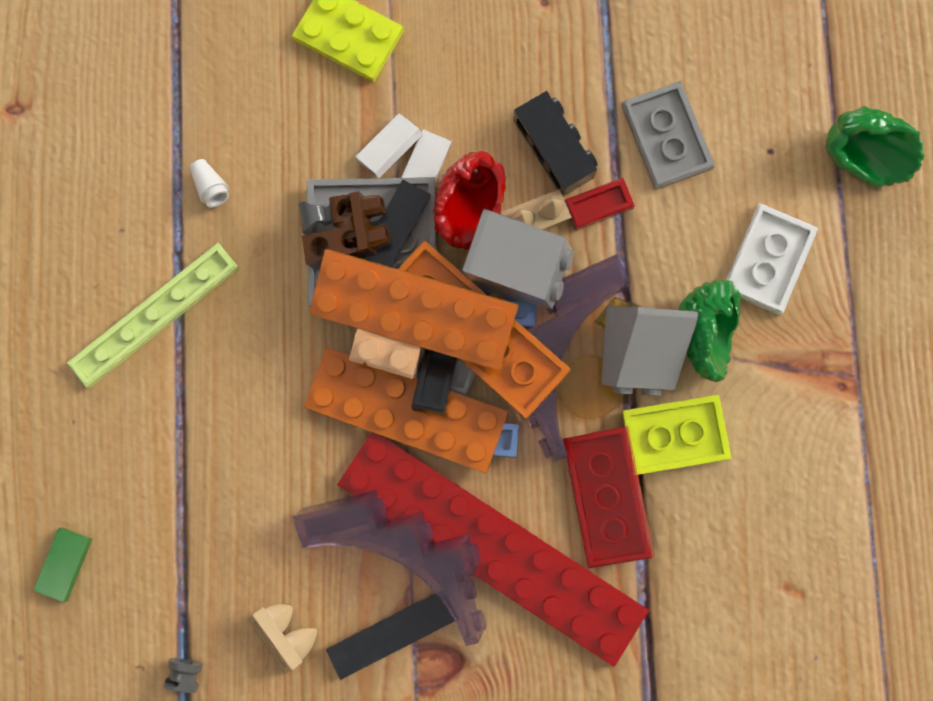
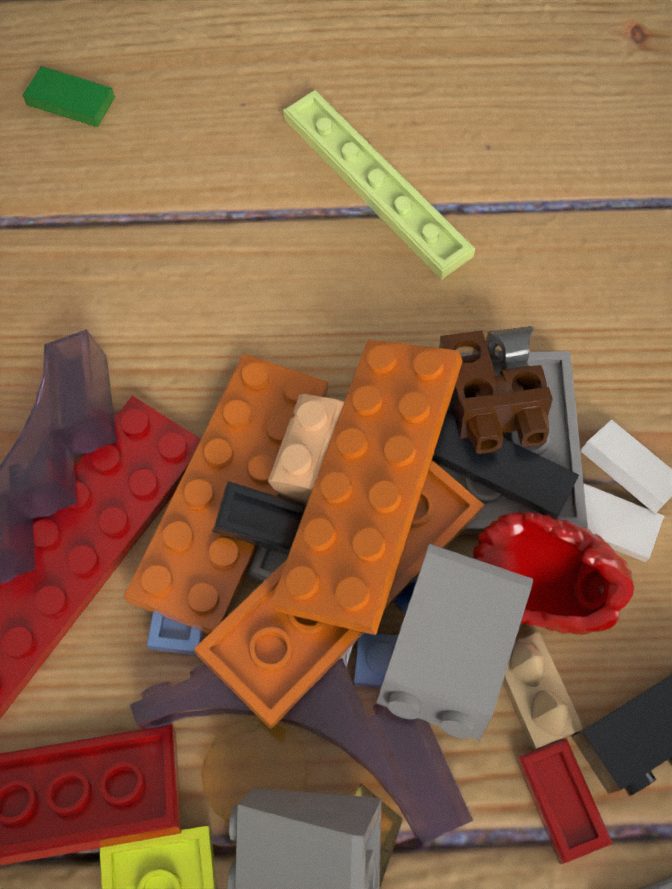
camera: 90 degrees right, 15 degrees down
white cone [189,159,230,208] -> none

